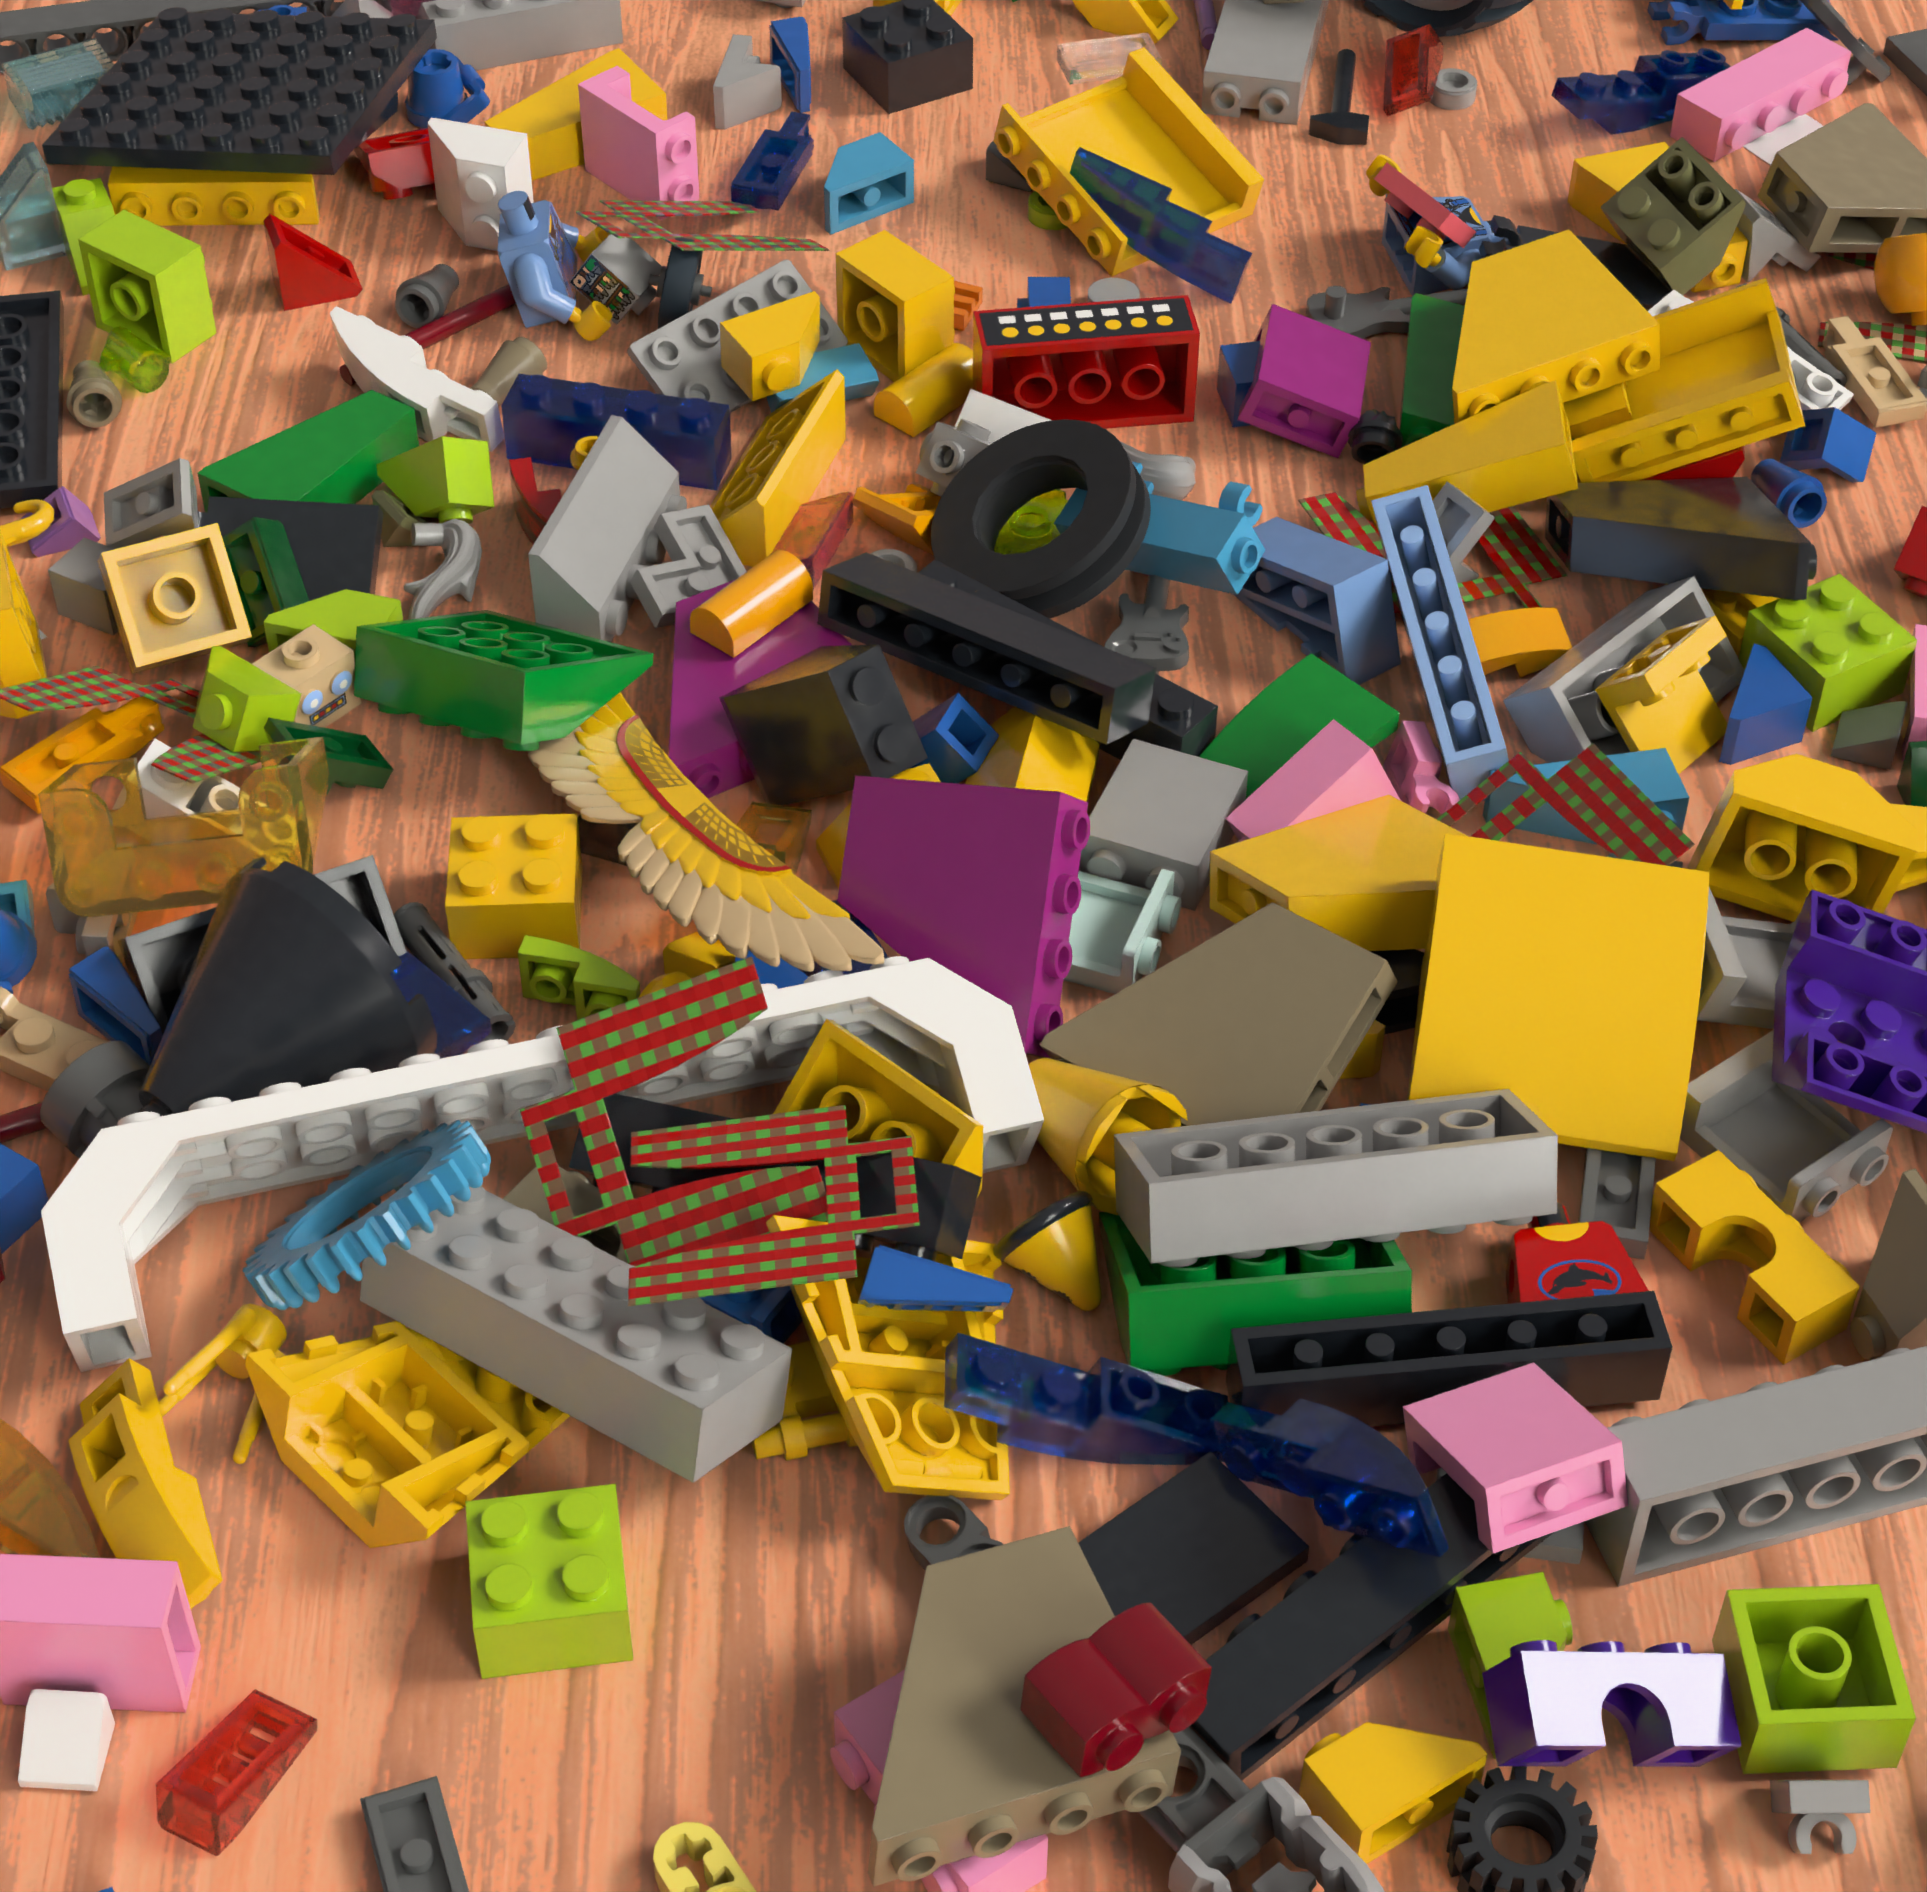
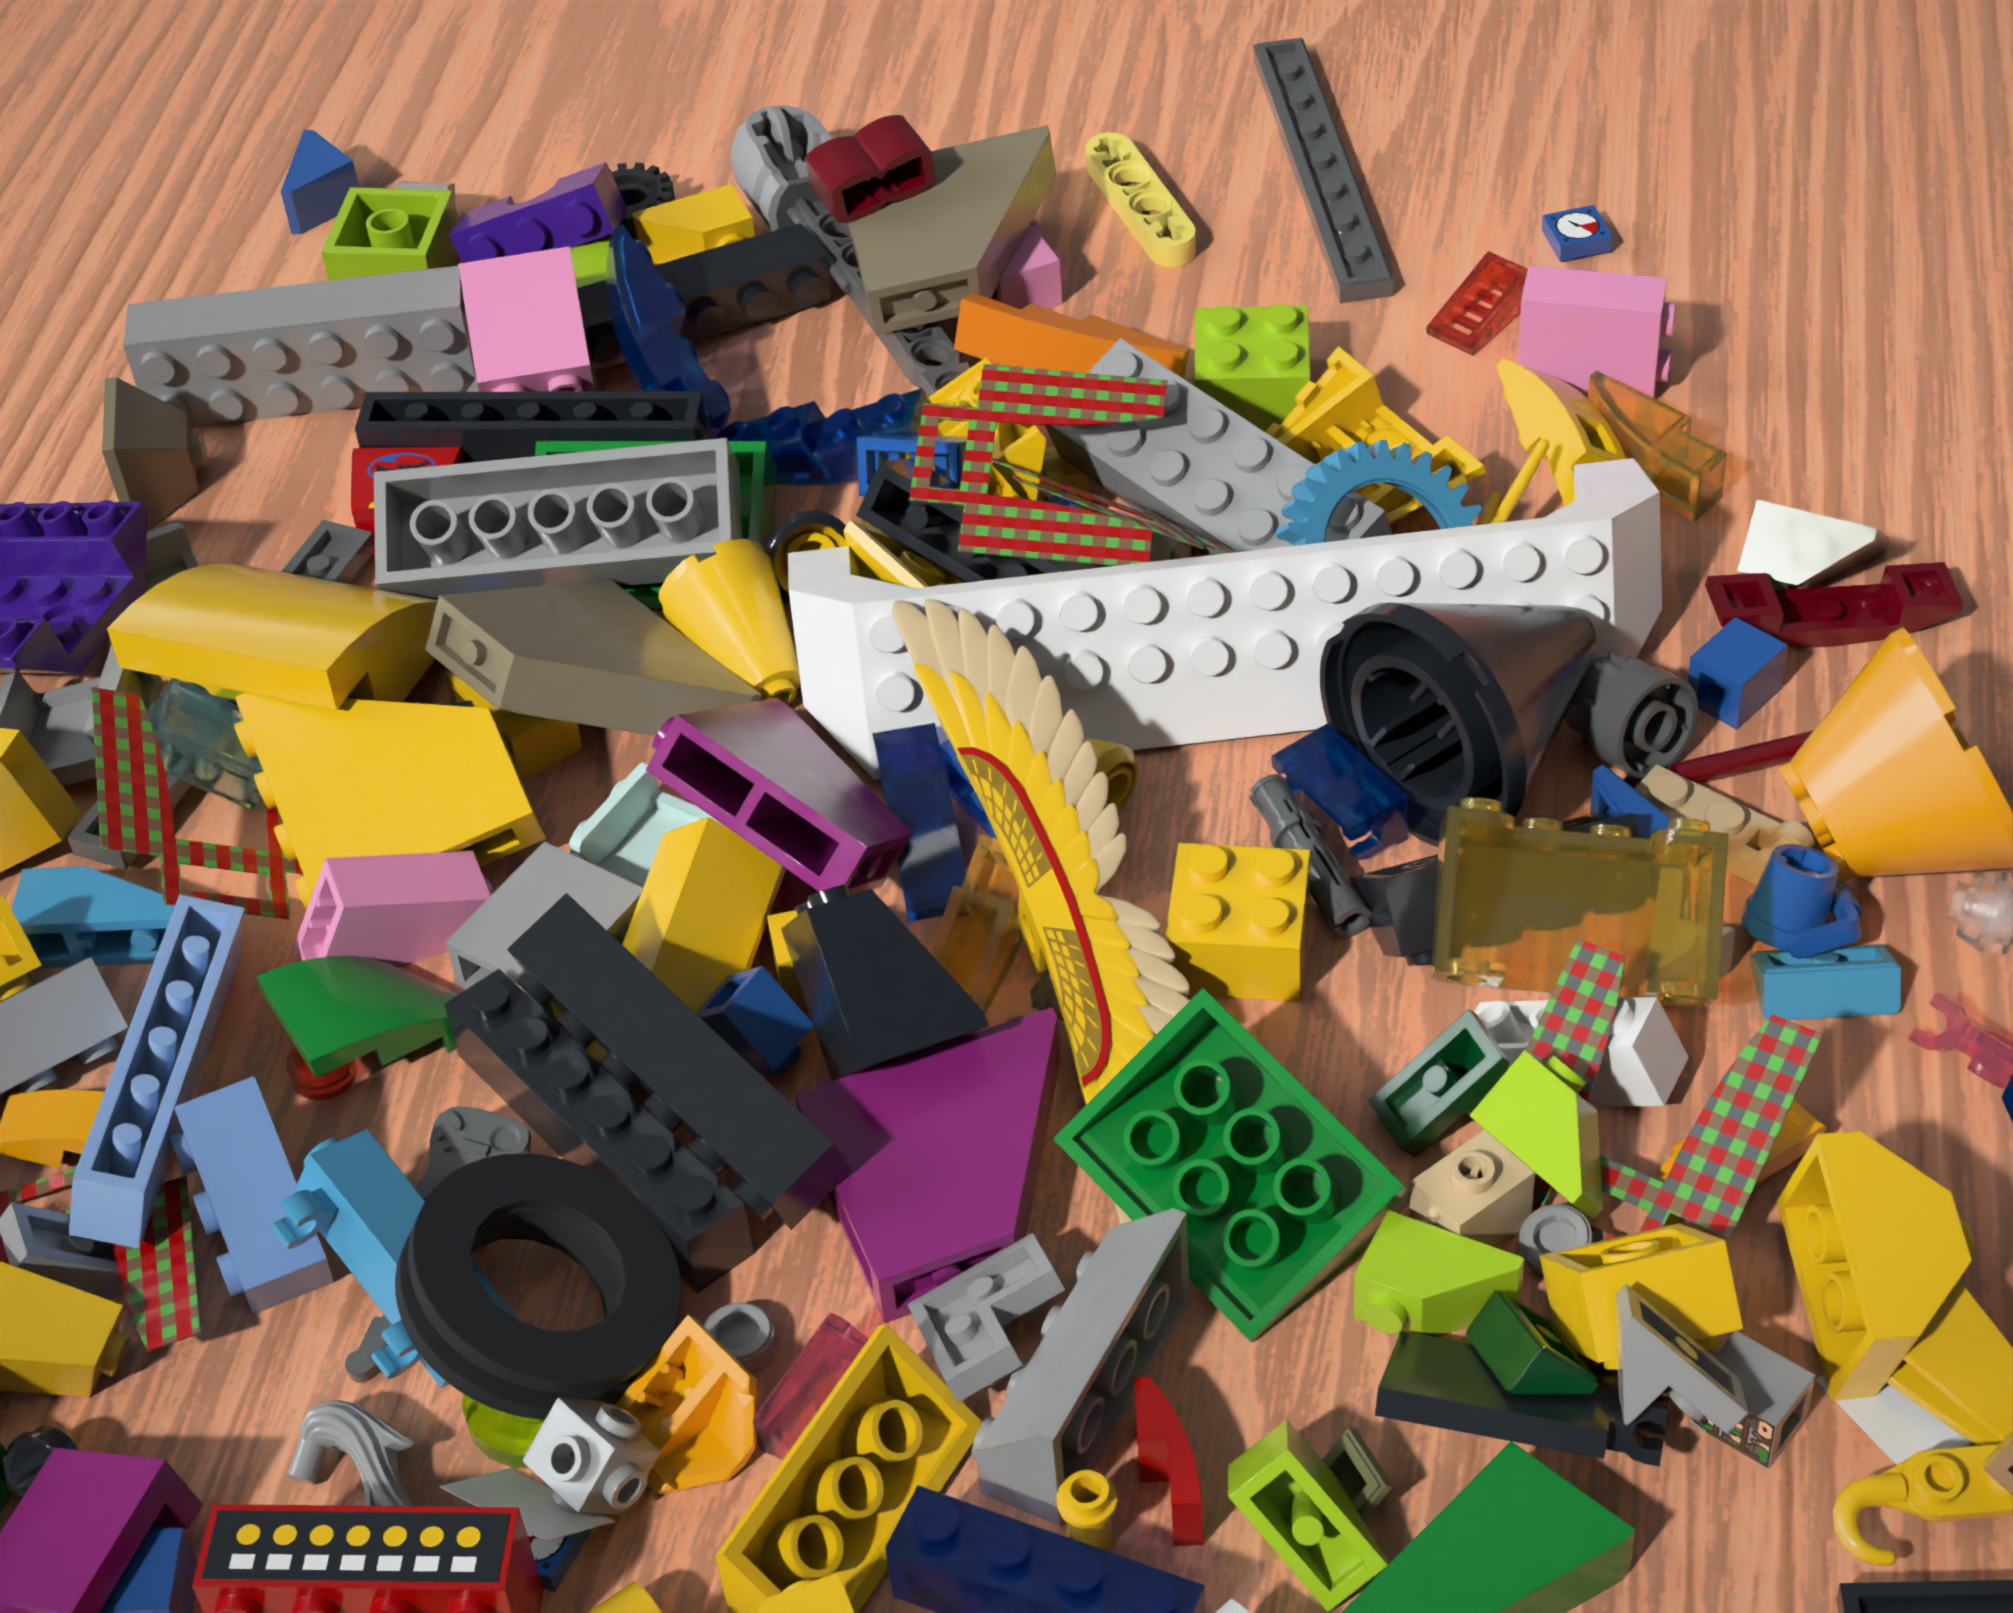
camera: 165 degrees left, 0 degrees up
medium lavender slope [21,486,101,557] -> none
light grey piece [404,519,482,620] -> none
lime slope [518,935,640,1020] -> none
light orange brick [690,550,813,658] -> none
black tile [1078,1452,1310,1645] -> none
bright pink plate [1383,720,1460,815] -> none
yellow arch [1649,1150,1860,1365] -> none
none -> orange slope [954,292,1189,379]

